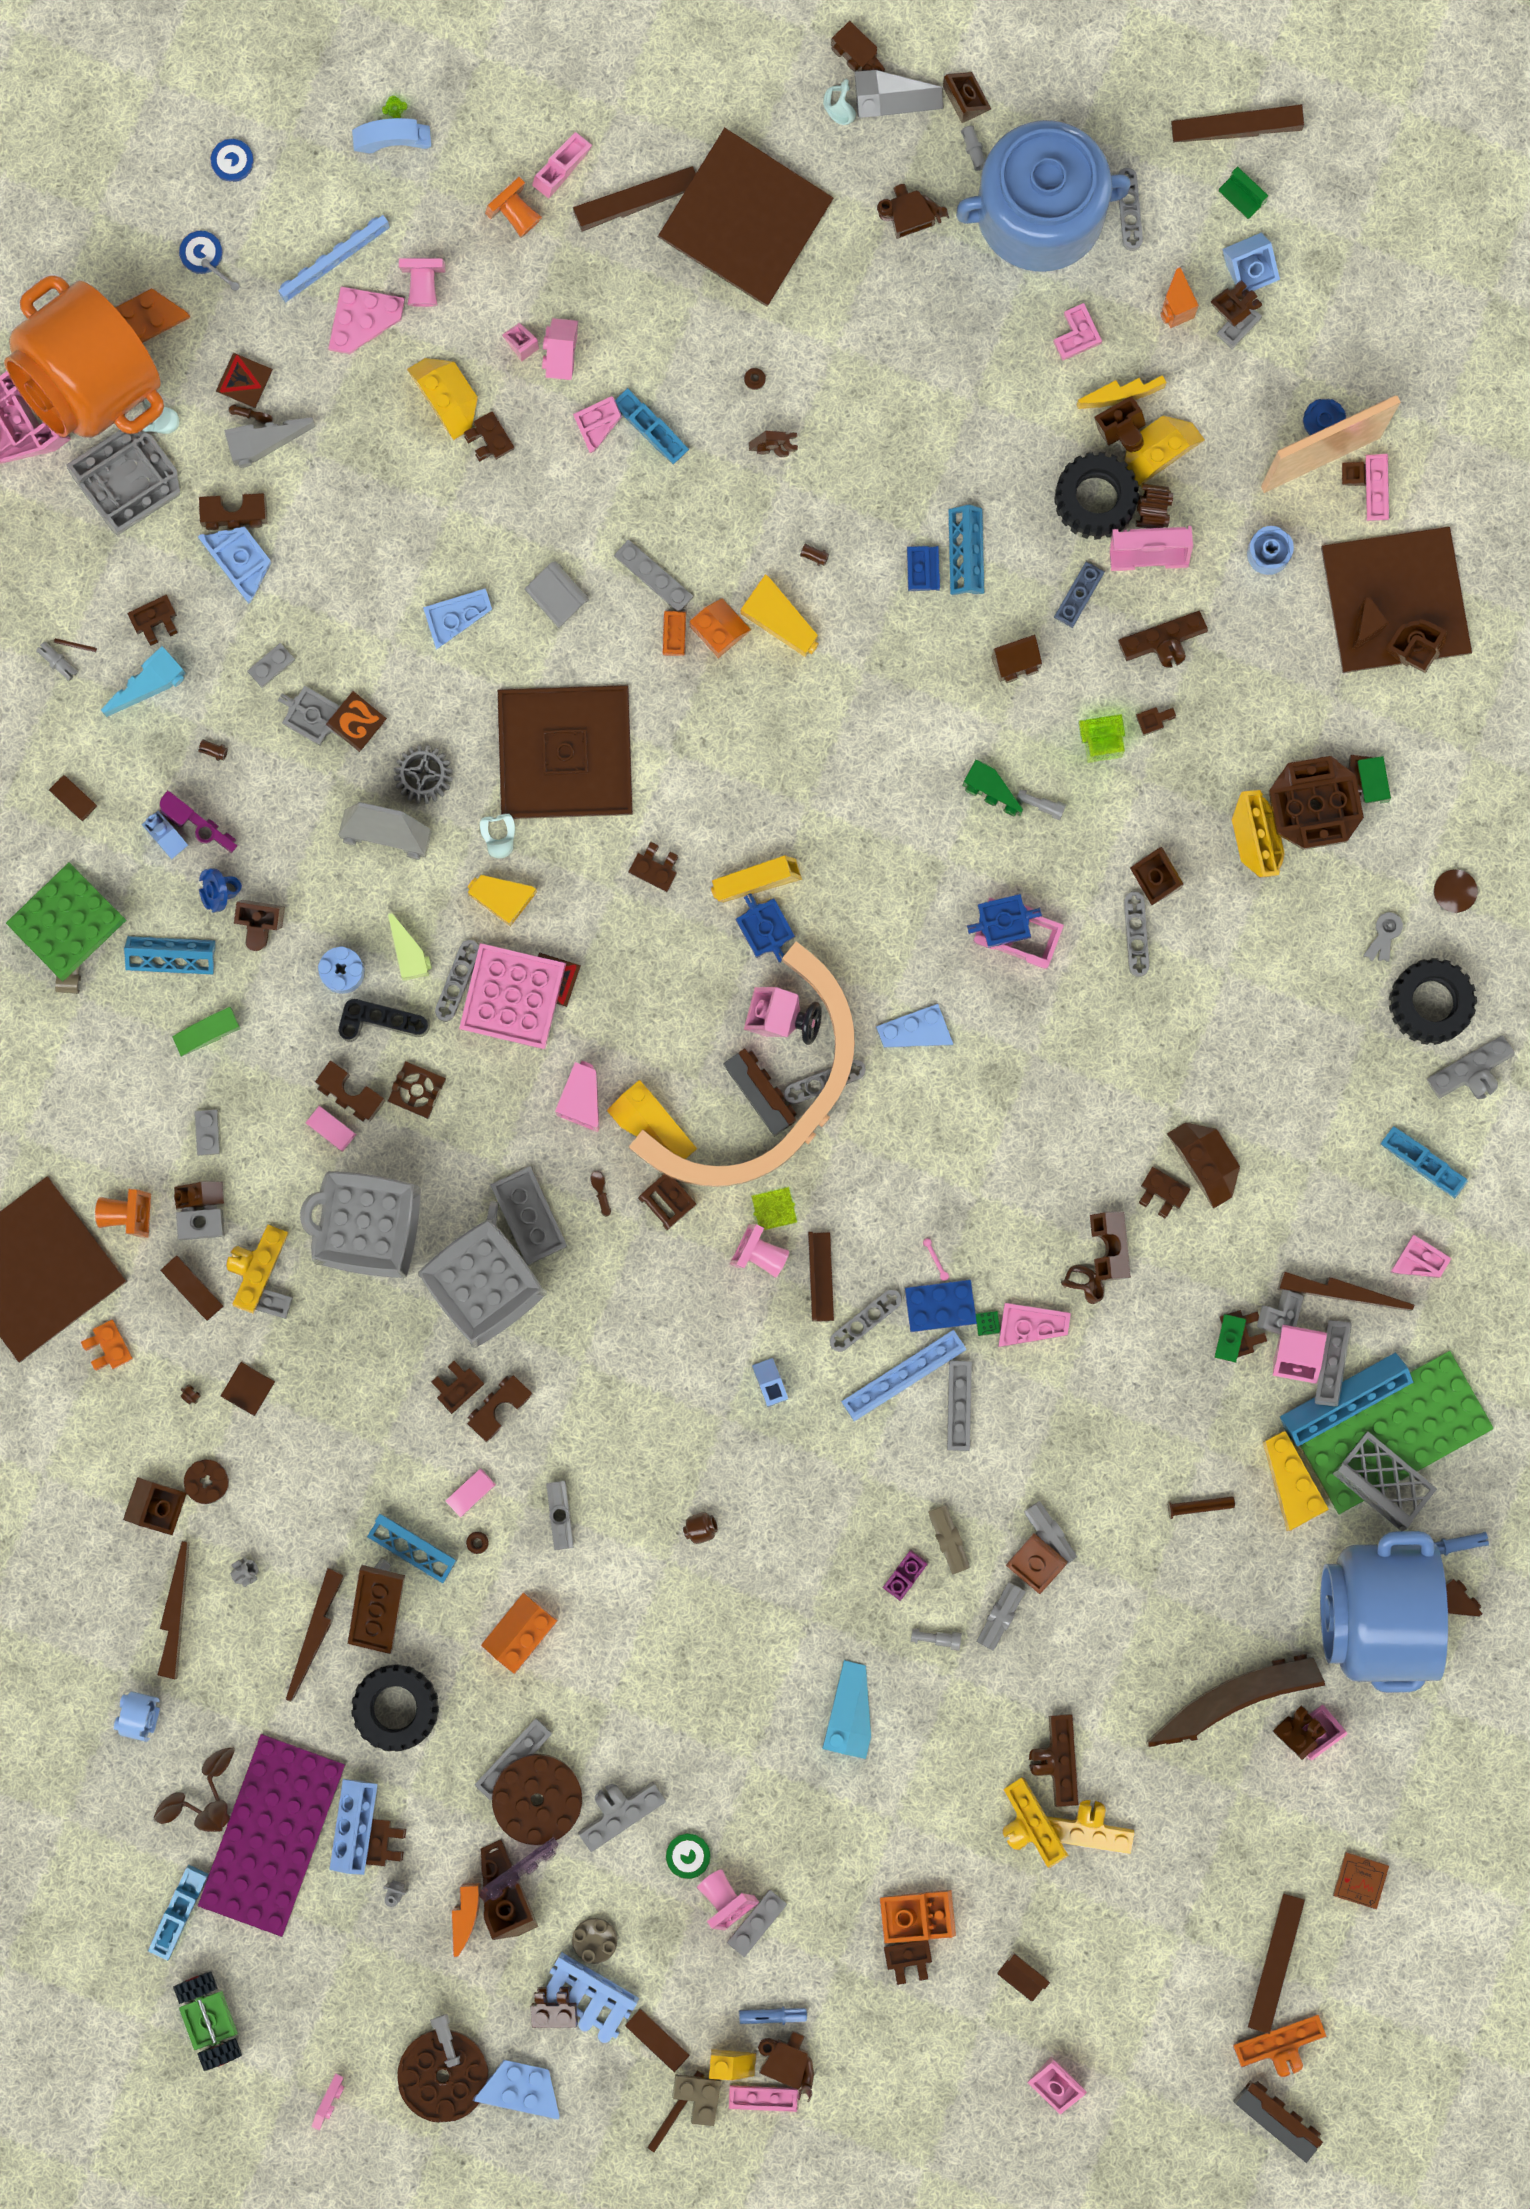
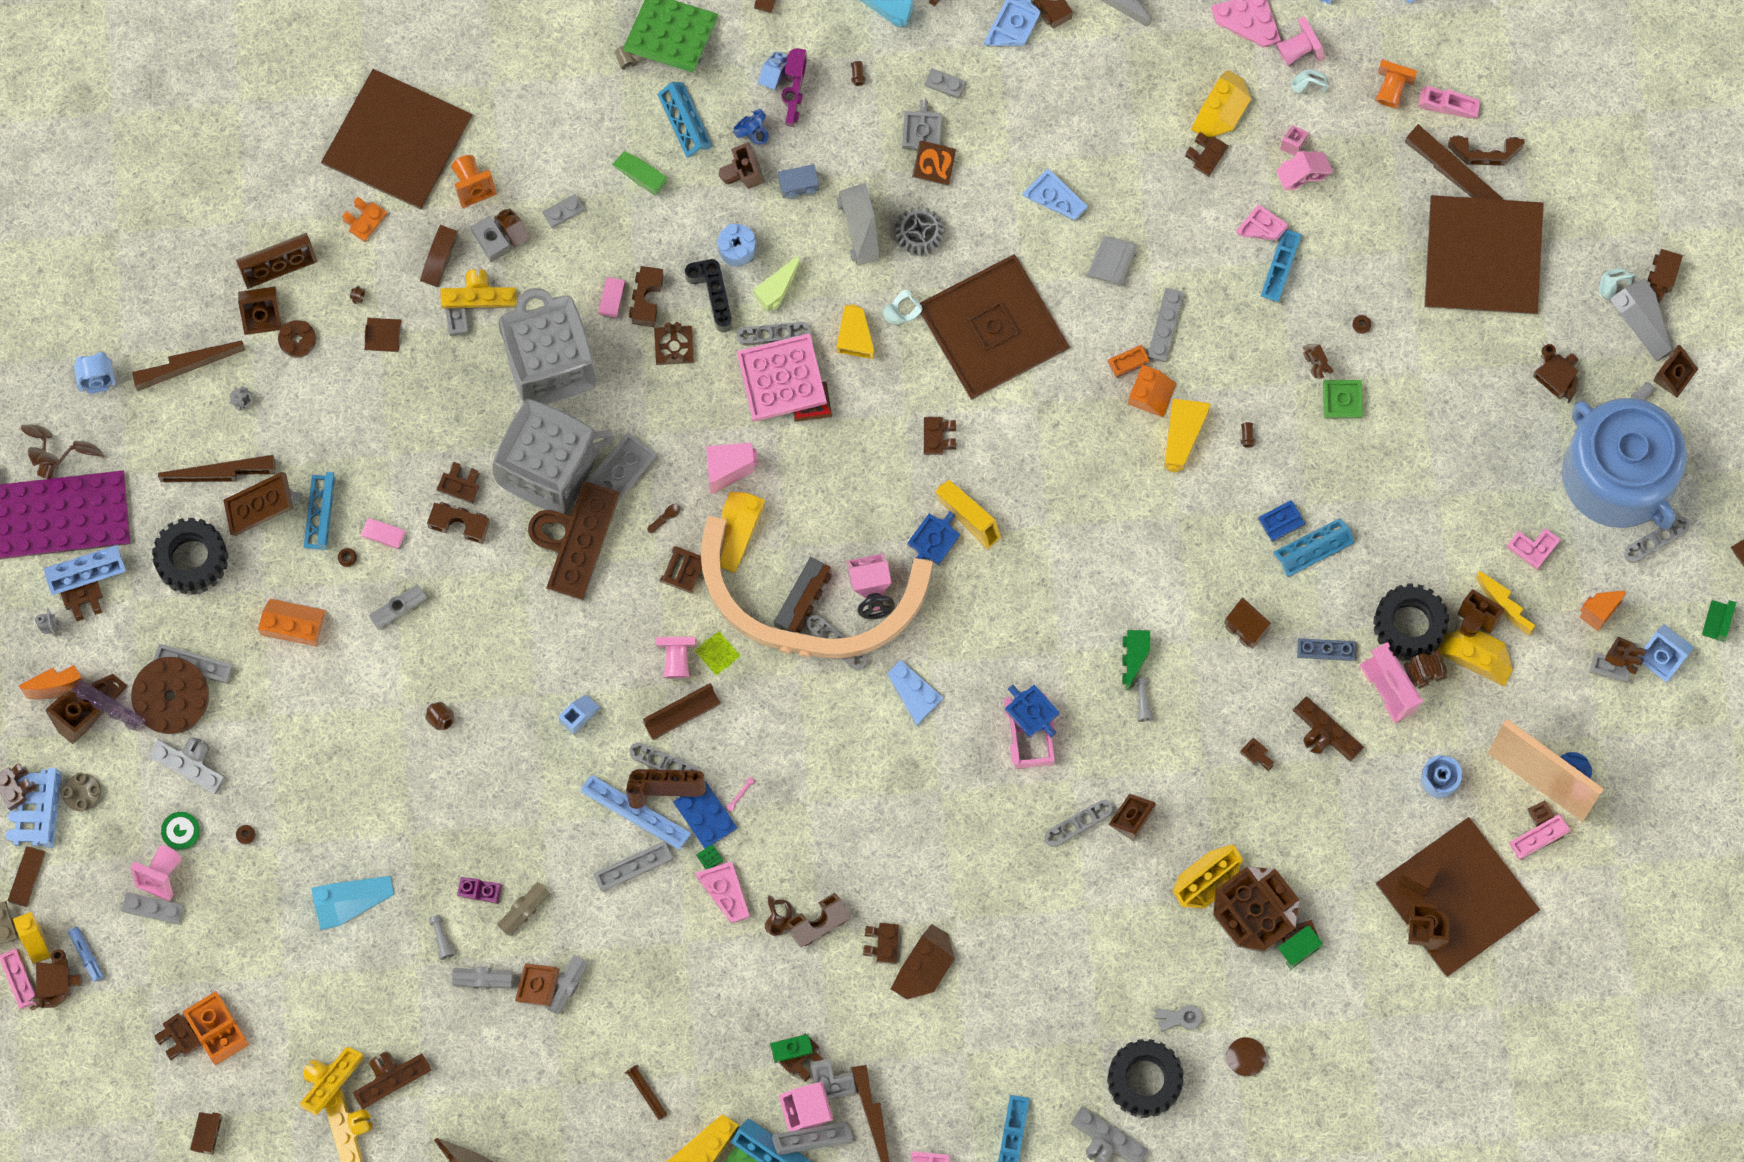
camera: 65 degrees right, 10 degrees down
clear neon green plate [1078,714,1125,763] -> none
none -> reddish brown brick [236,233,317,289]
none -> reddish brown plate [236,825,256,845]
none -> reddish brown plate [528,481,621,601]
none -> reddish brown beam [626,769,706,809]
none -> sand blue piece [778,164,819,199]
none -> light aqua piece [1291,69,1329,93]
none -> bright green plate [1323,380,1363,418]
none -> reddish brown slope [1448,135,1525,166]

